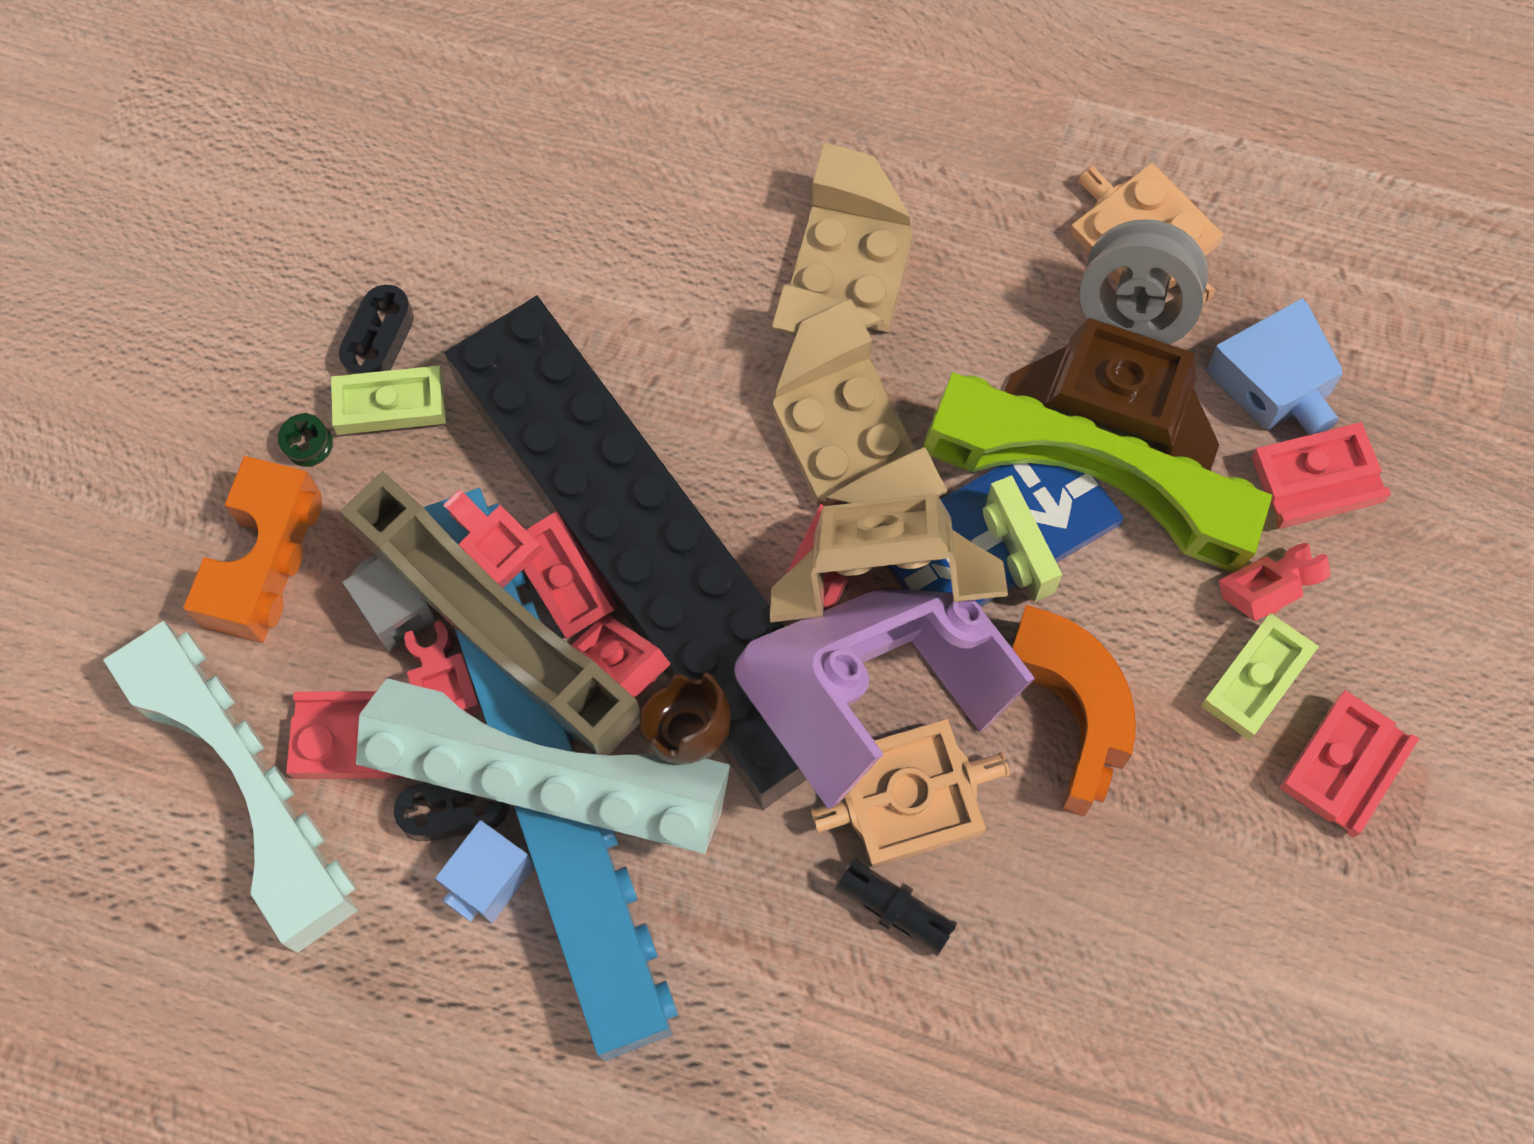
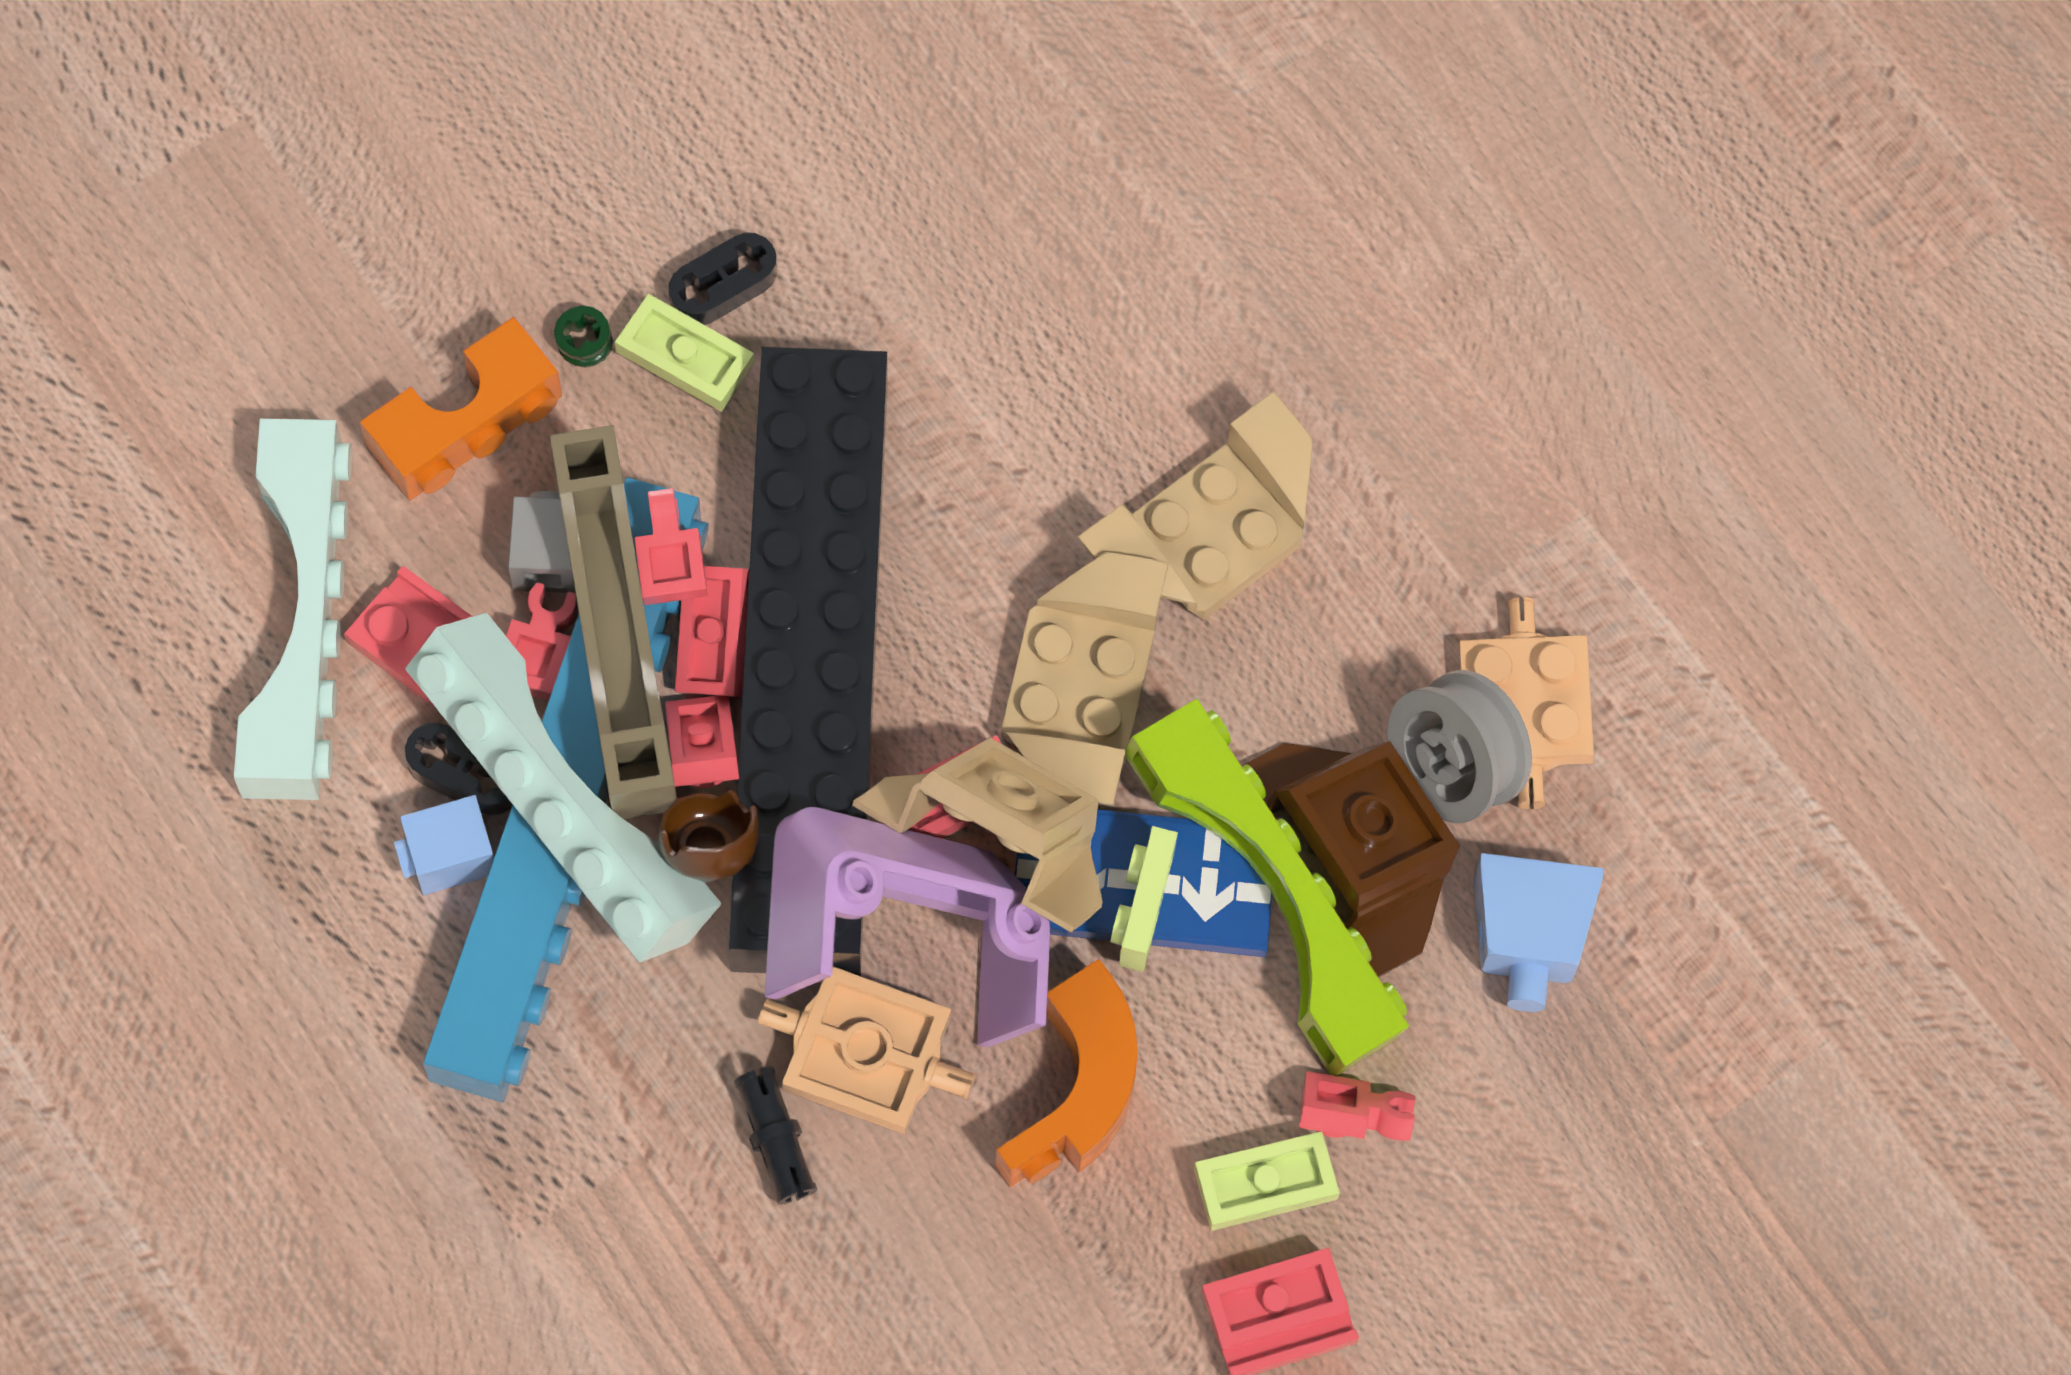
camera: 30 degrees right, 0 degrees up
coral plate [1251,422,1391,529] -> none

